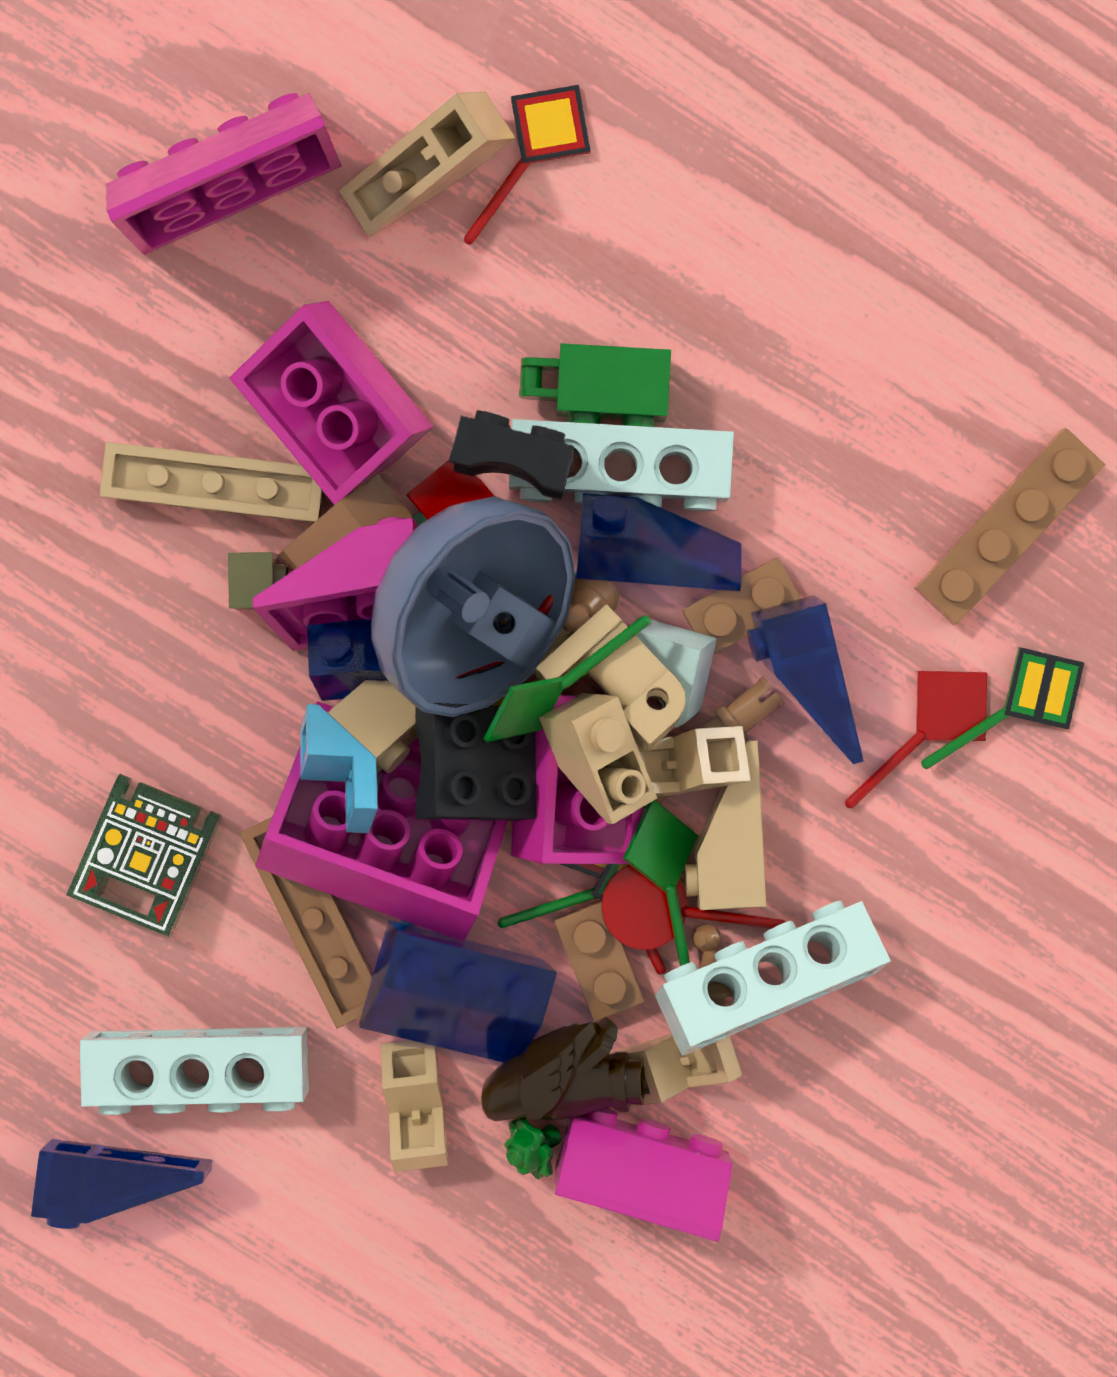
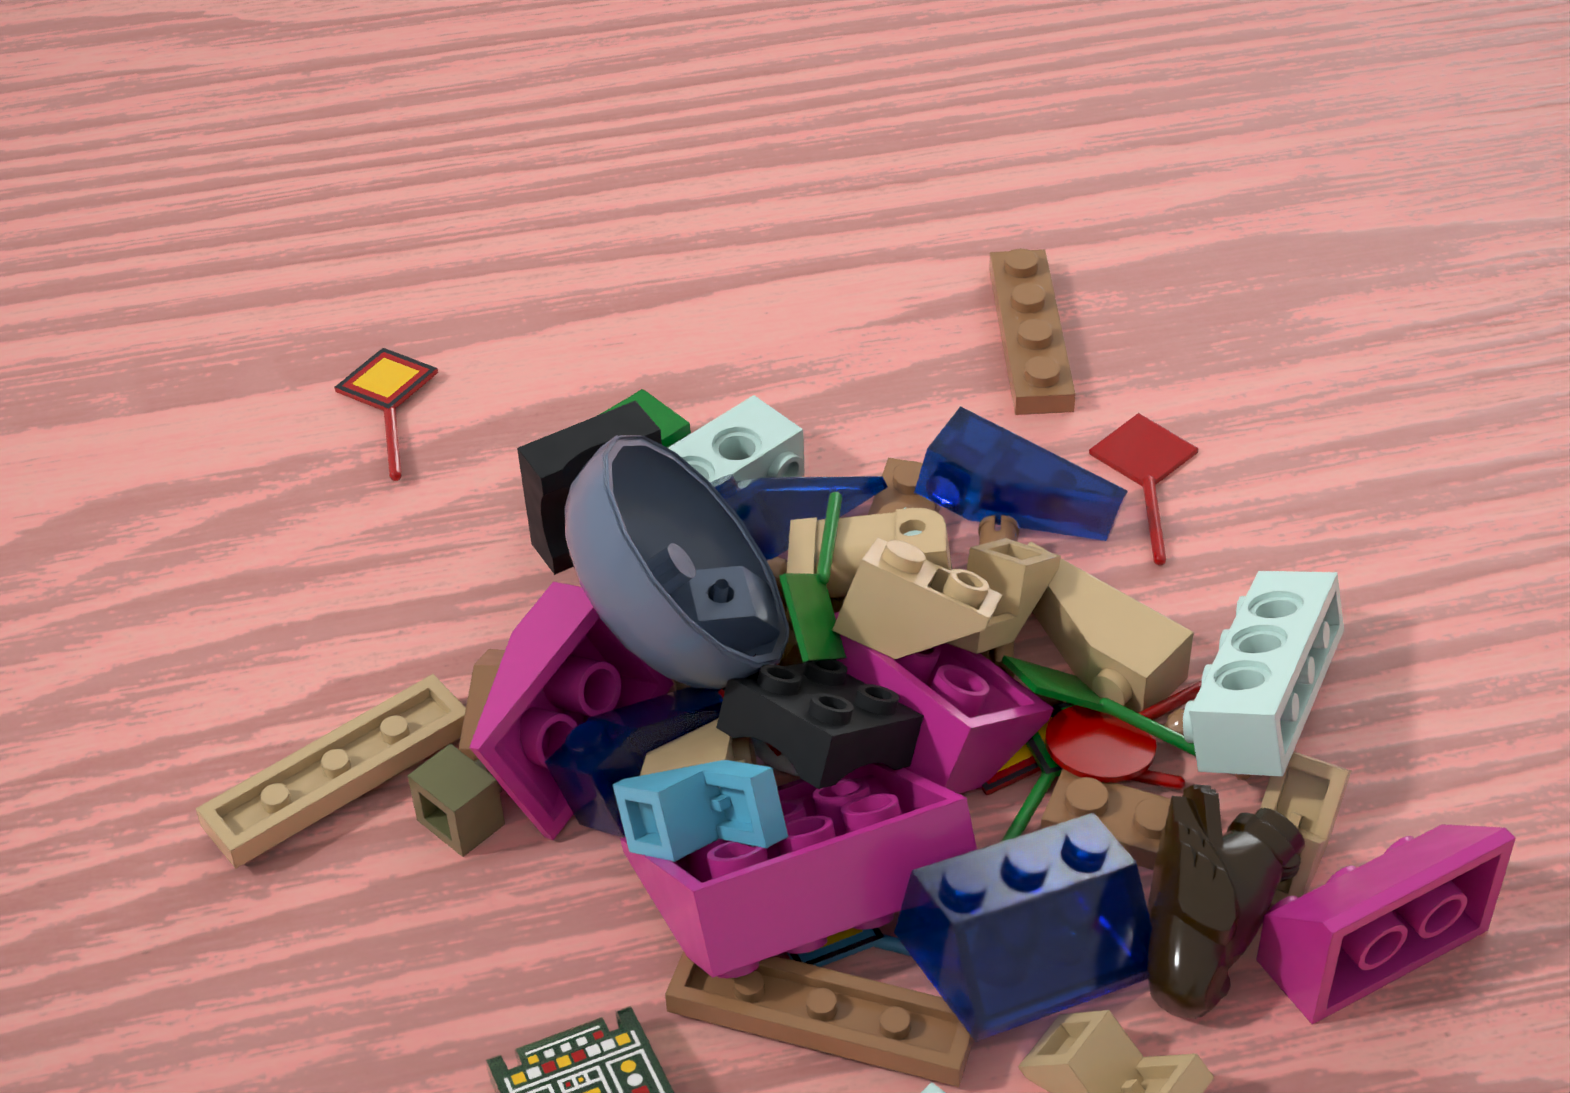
camera: 45 degrees left, 45 degrees down
dark pink slope [106,93,342,255] -> none
dark pink slope [229,301,434,505] -> none
tan slope [339,91,515,237] -> none
green plant [504,1117,561,1180] -> none
piece [921,647,1084,769] -> none

